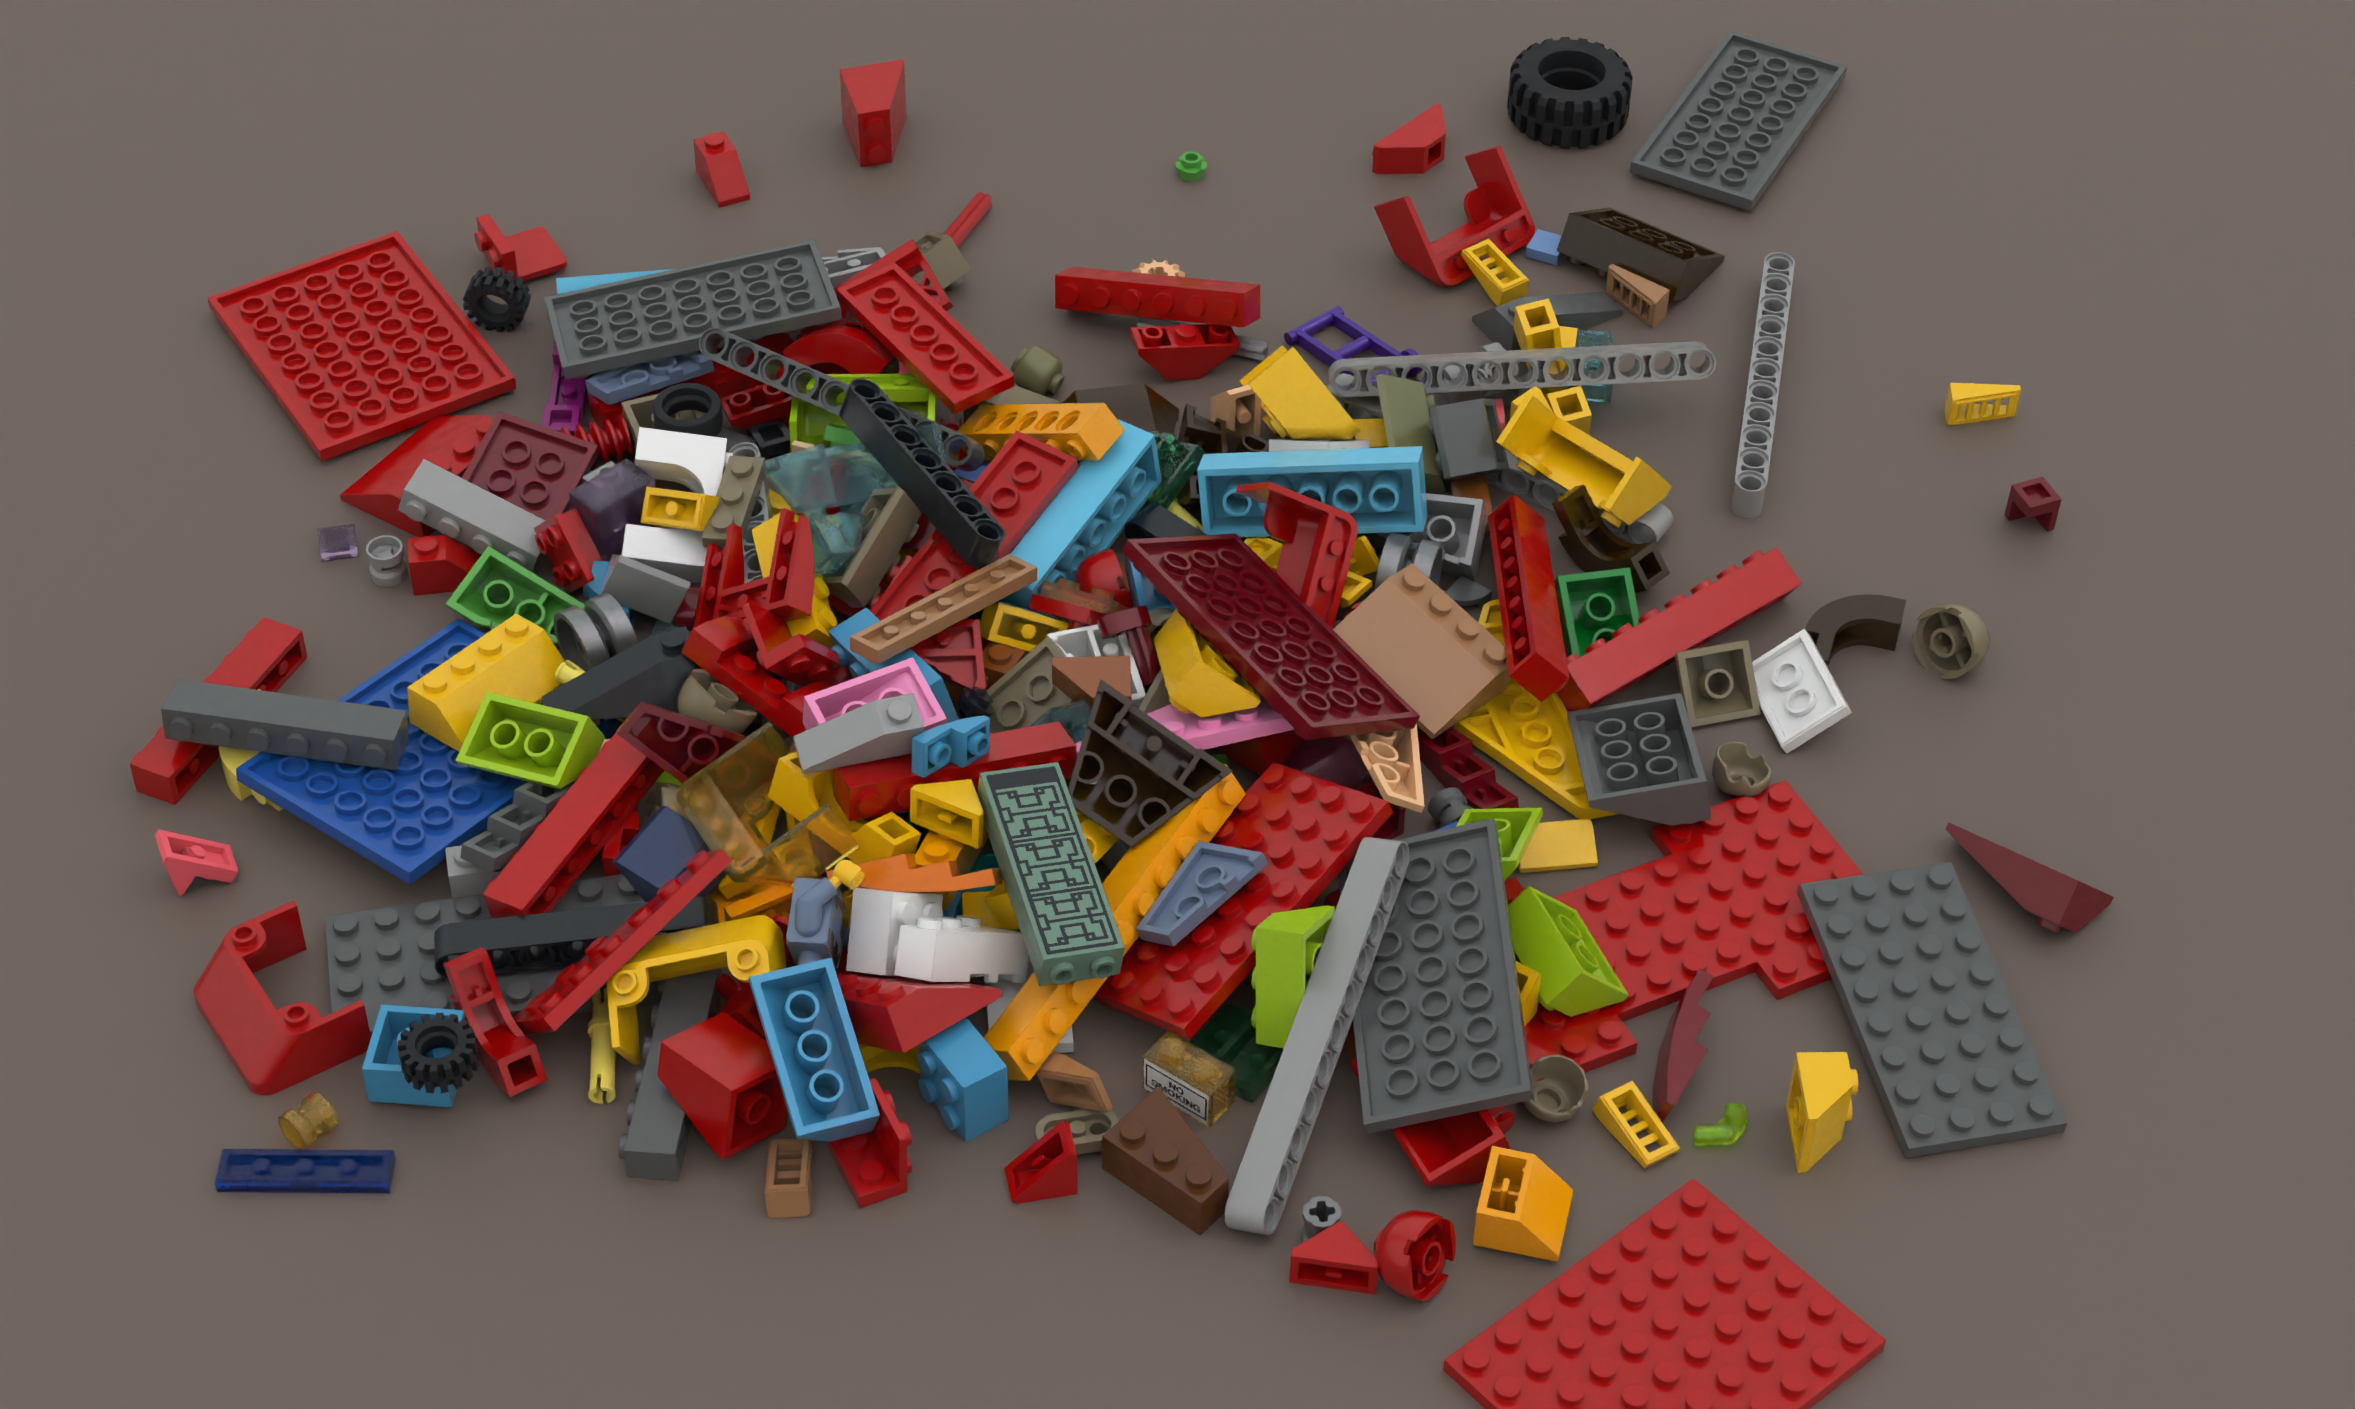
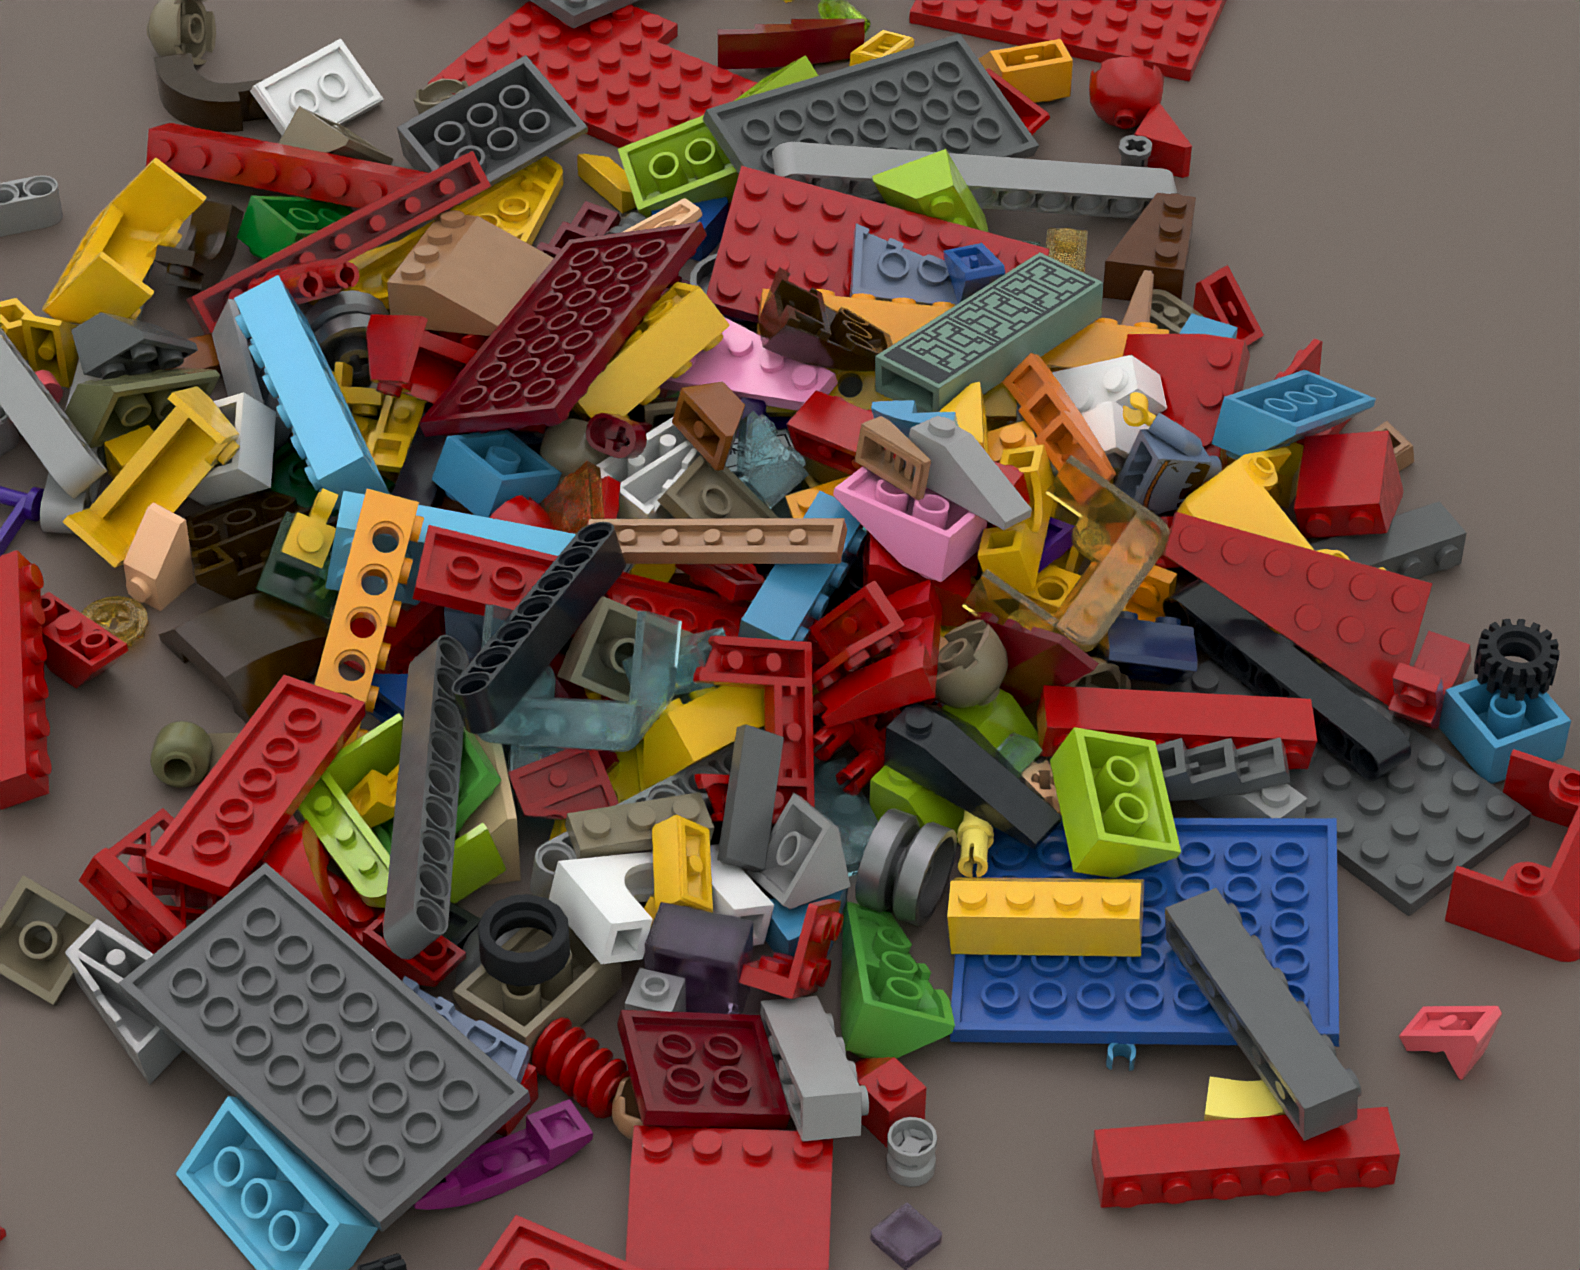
camera: 120 degrees left, 0 degrees up
none -> clear yellow gear [81,596,149,647]
none -> red pin [248,259,359,304]
none -> yellow plate [279,488,338,571]
none -> dark grey tile [717,724,784,872]
none -> medium nougat slope [855,416,931,500]
none -> blue slope [943,243,1005,304]

